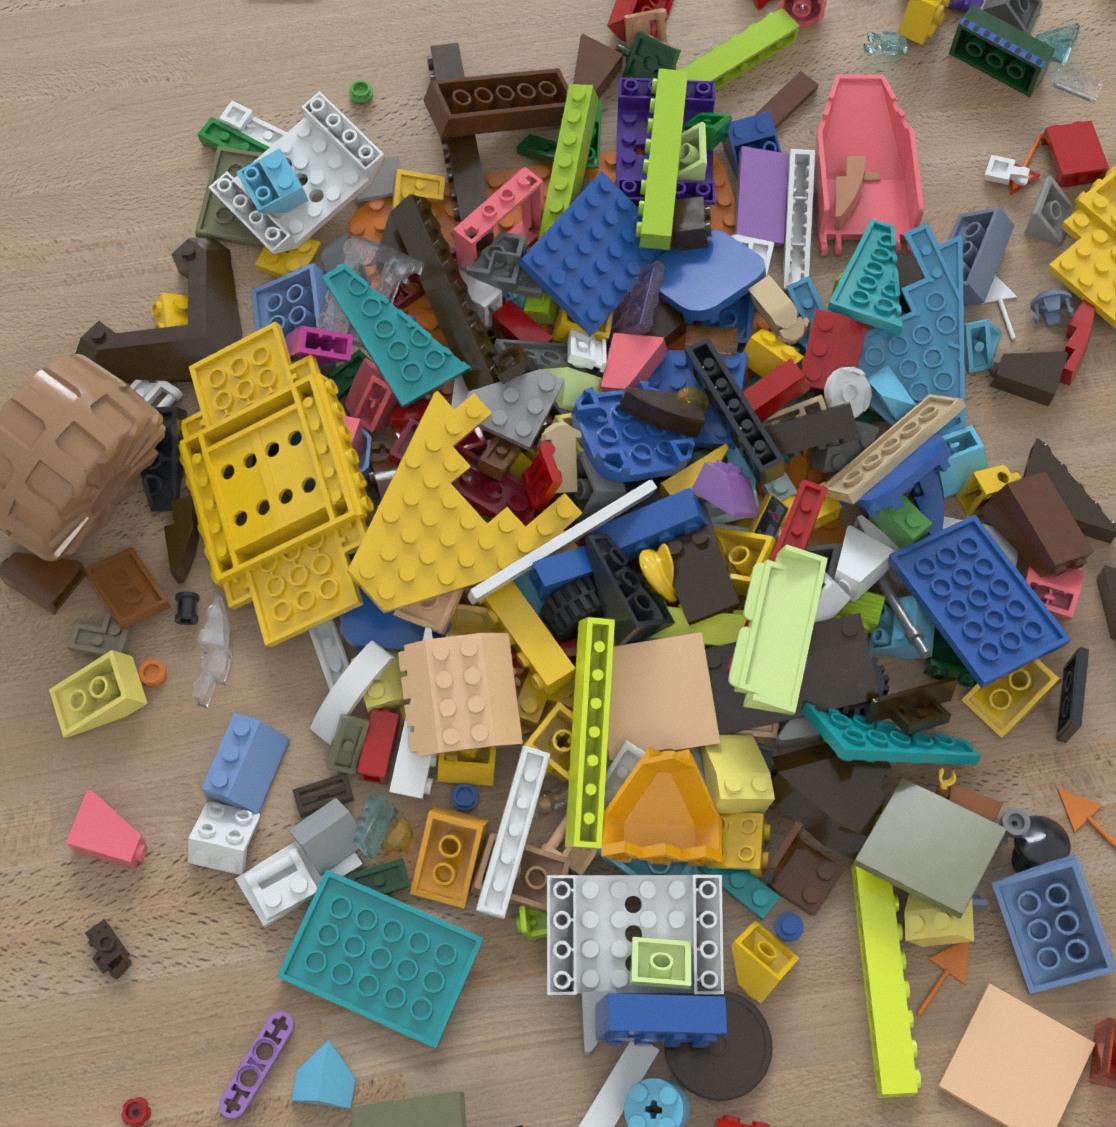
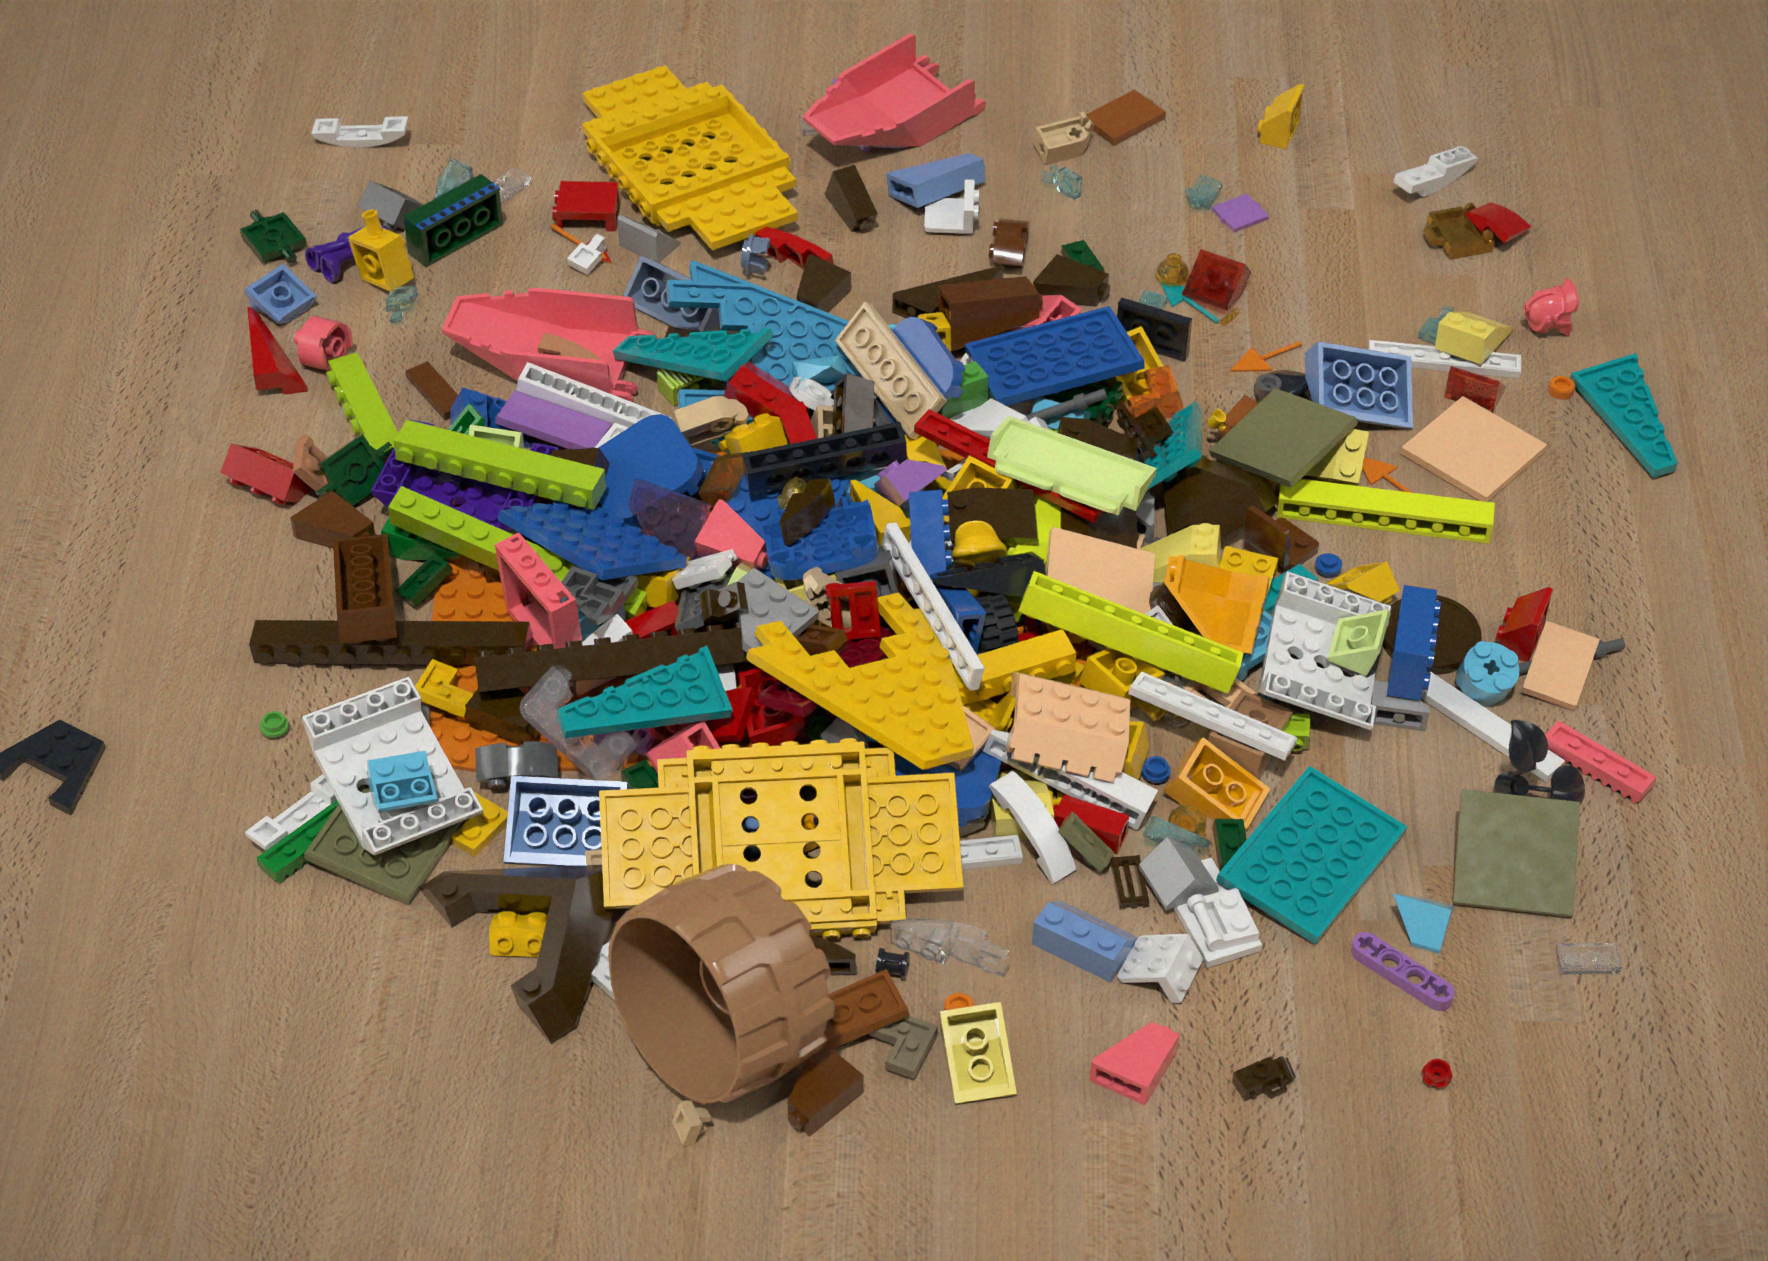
camera: 75 degrees left, 20 degrees down
dark pink slope [286,326,353,364] -> none
none -> clear orange plate [1127,365,1184,418]

